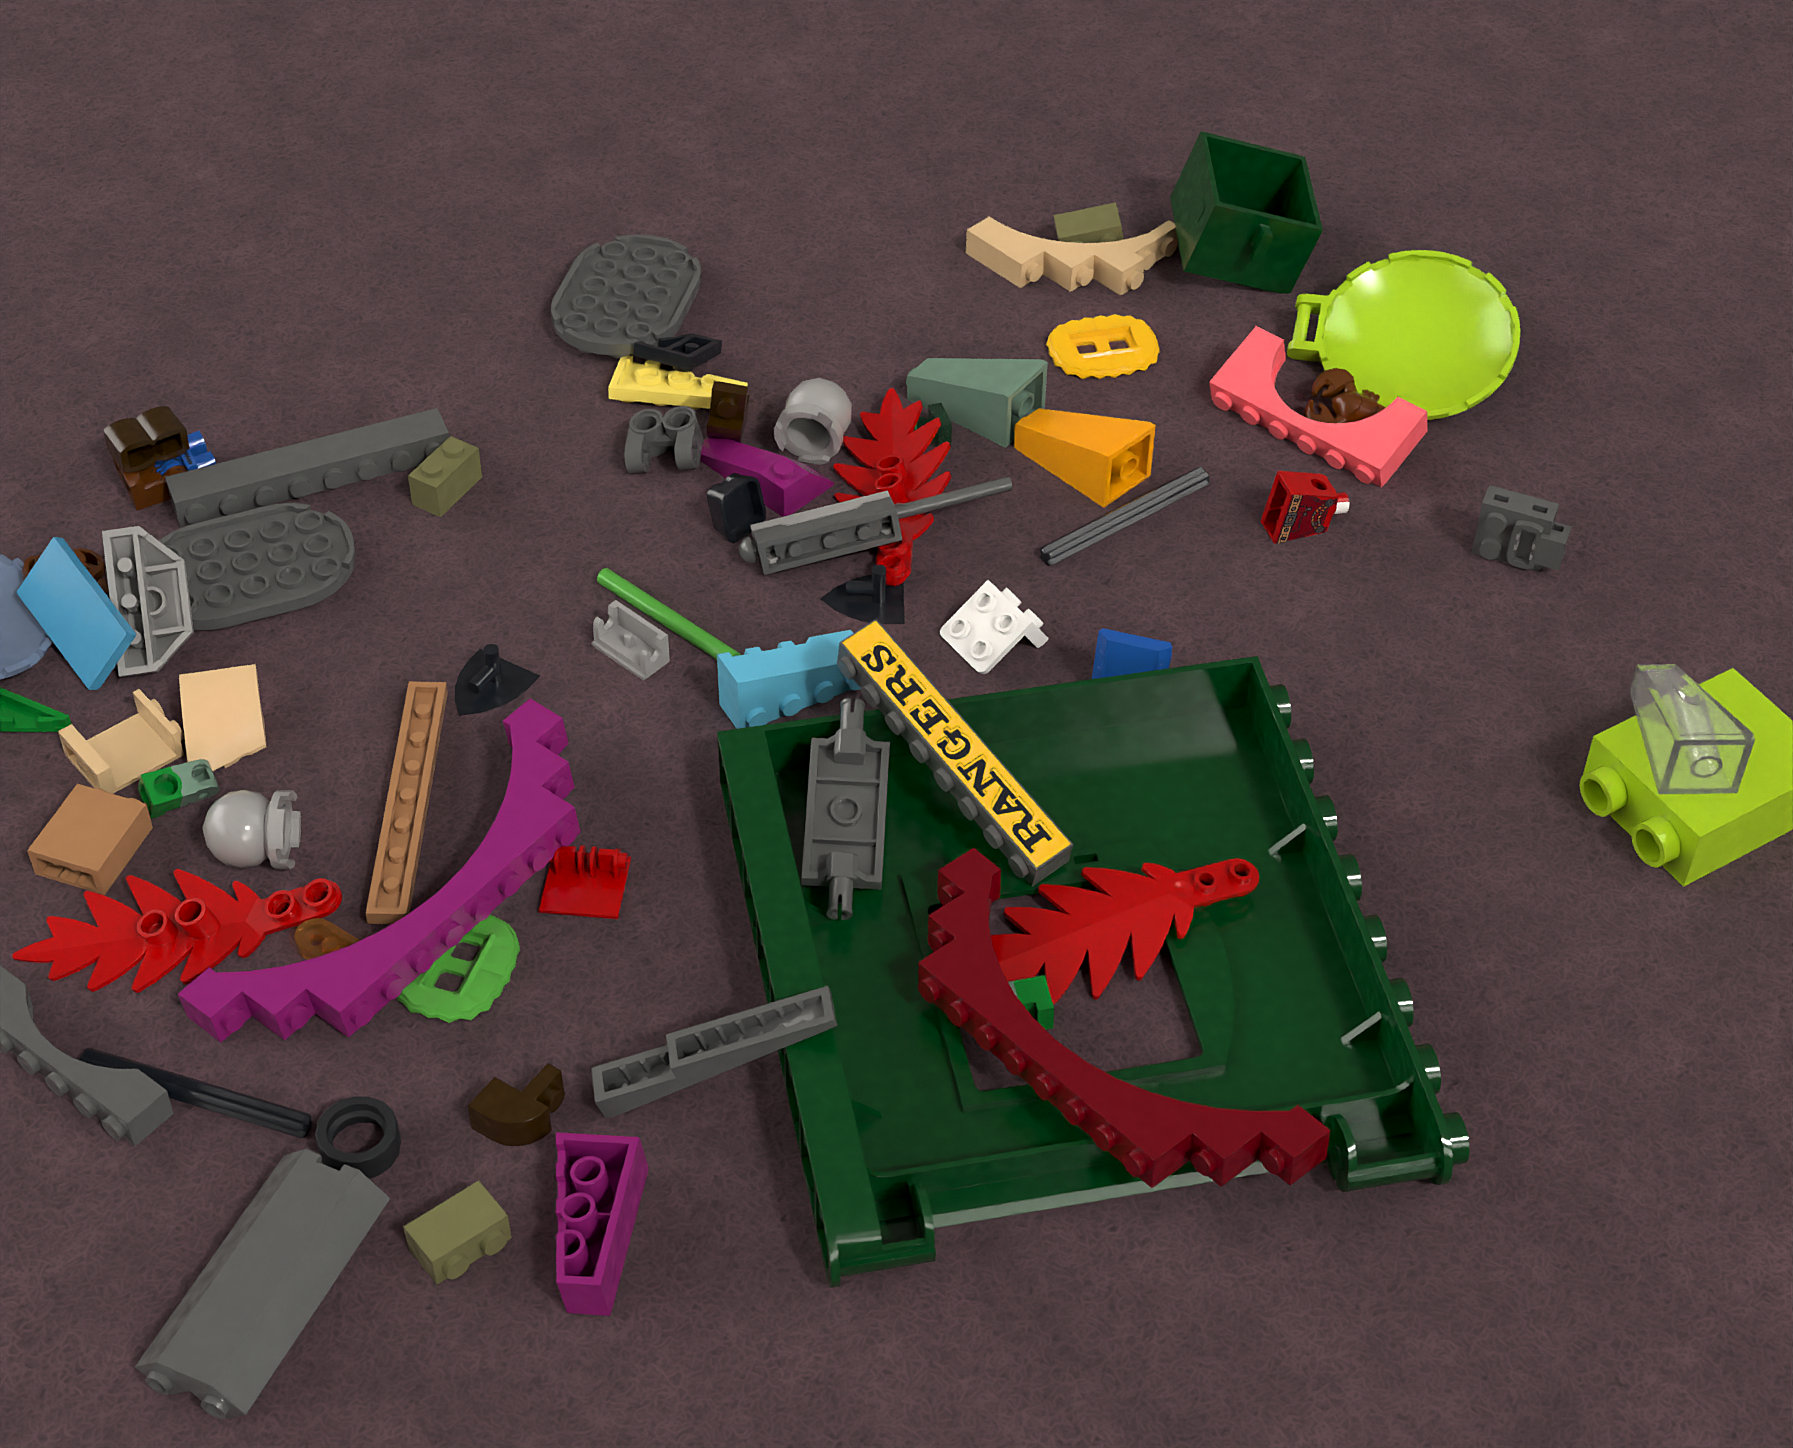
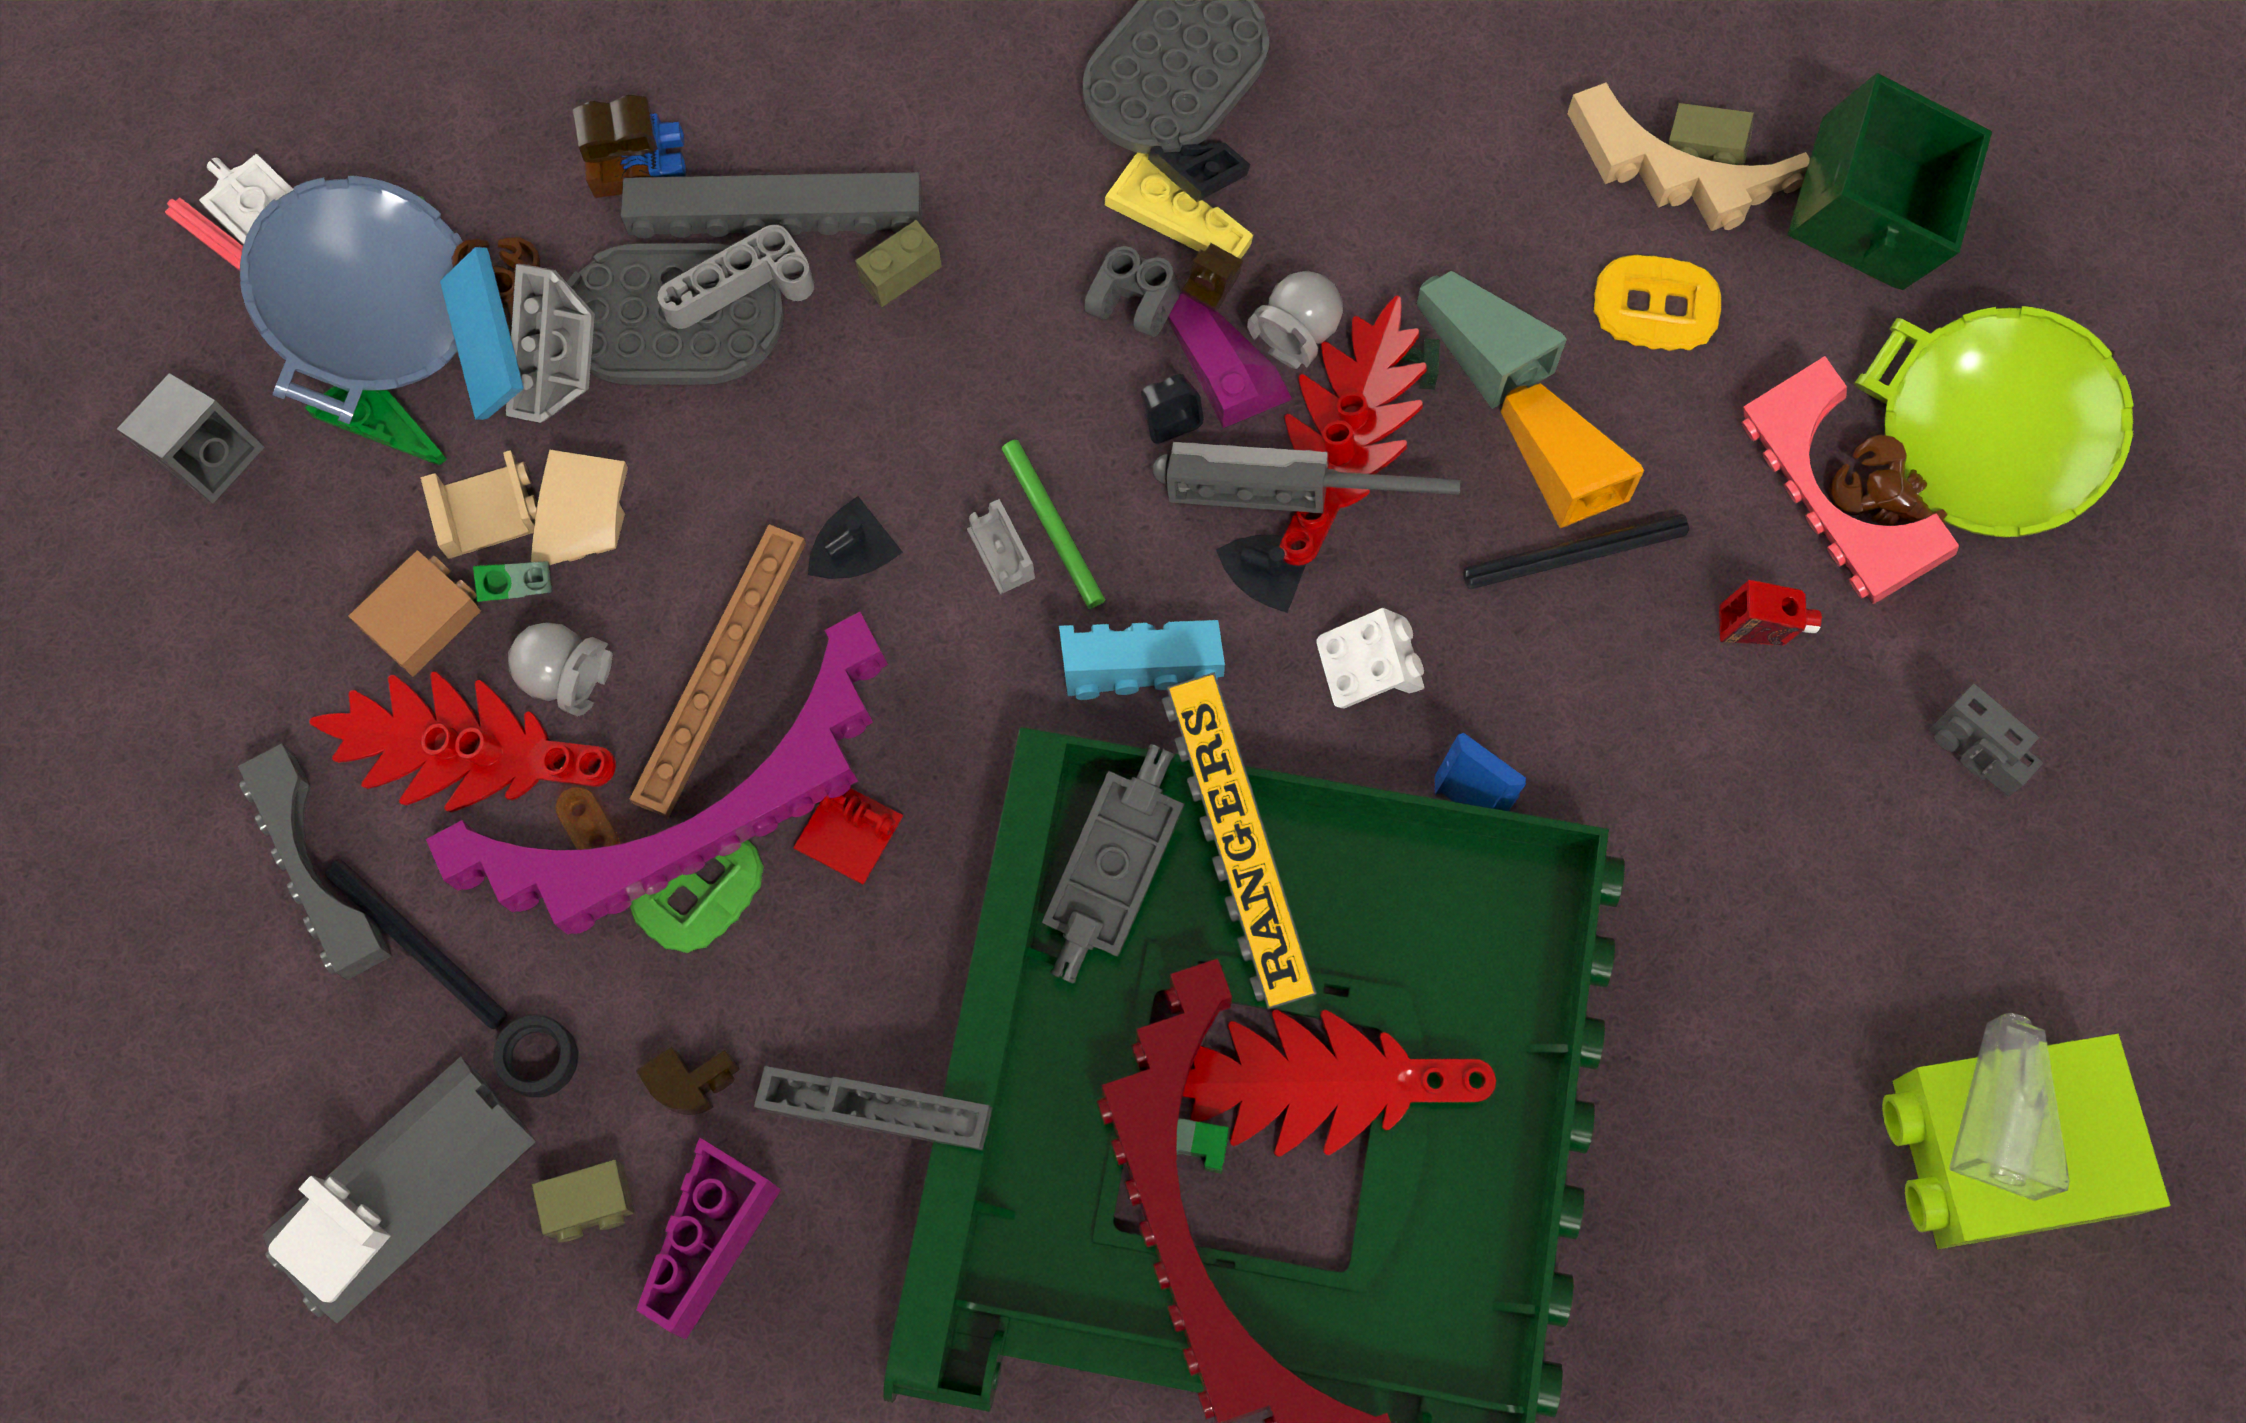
camera: 25 degrees right, 25 degrees up
none -> white bracket [268,1176,391,1303]
none -> light grey beam [657,225,814,329]

